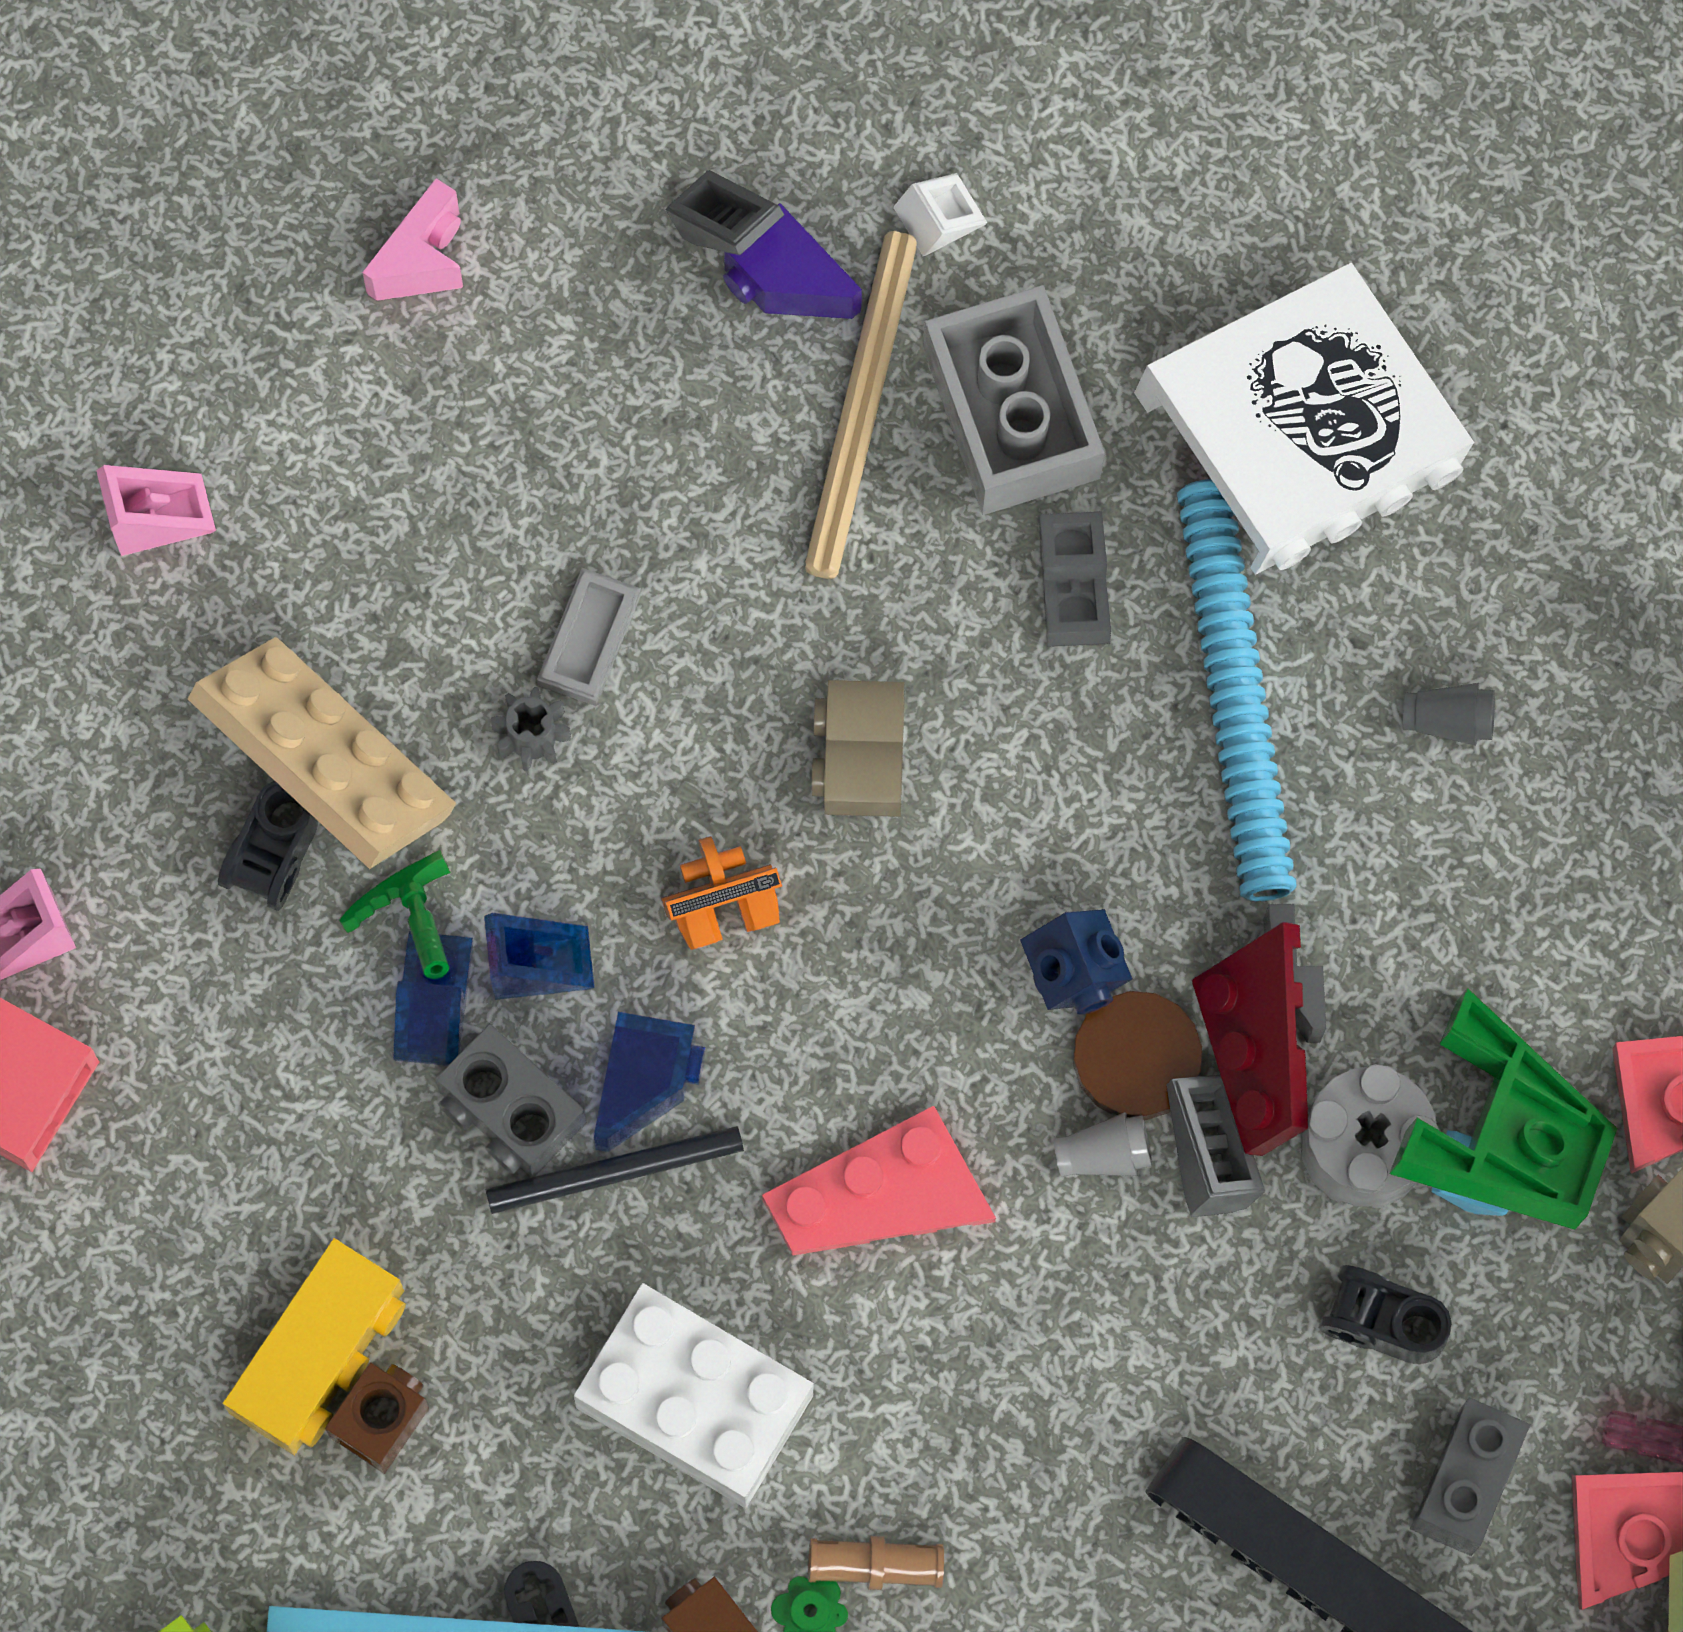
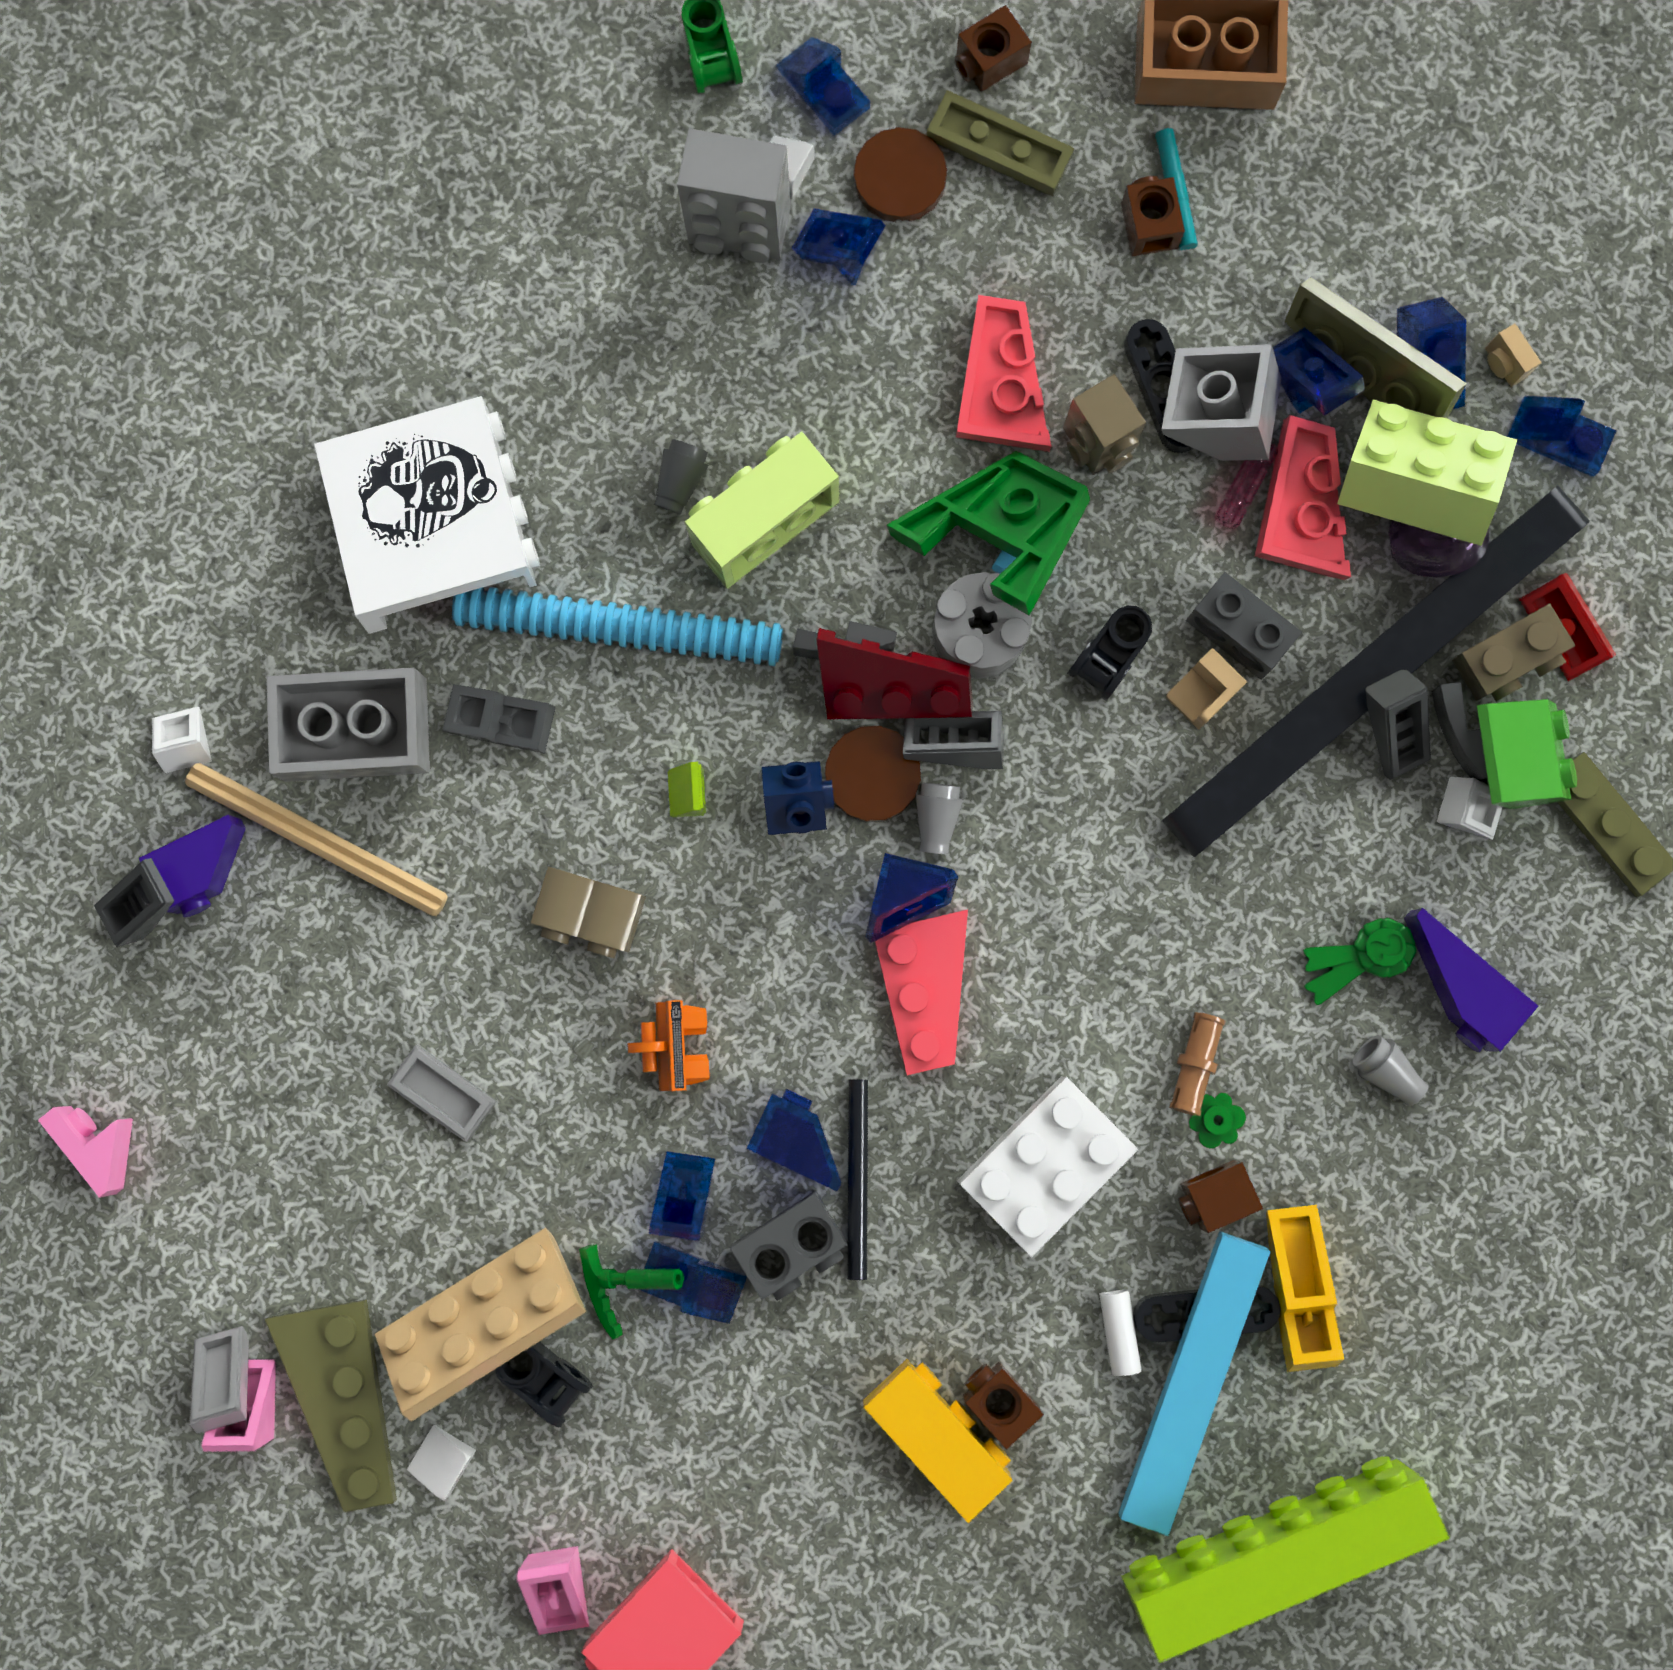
camera: 70 degrees left, 10 degrees up
dark grey gear [491,687,571,771] -> none
none -> light grey tile [190,1326,249,1434]
none -> olive wing [265,1299,397,1512]
none -> white slope [407,1425,476,1501]
none -> lime slope [668,762,706,817]
none -> yellowish green brick [685,431,839,589]
none -> clear blue slope [865,853,958,943]
none -> white axle [1099,1289,1142,1376]
none -> tan panel [1166,648,1247,730]

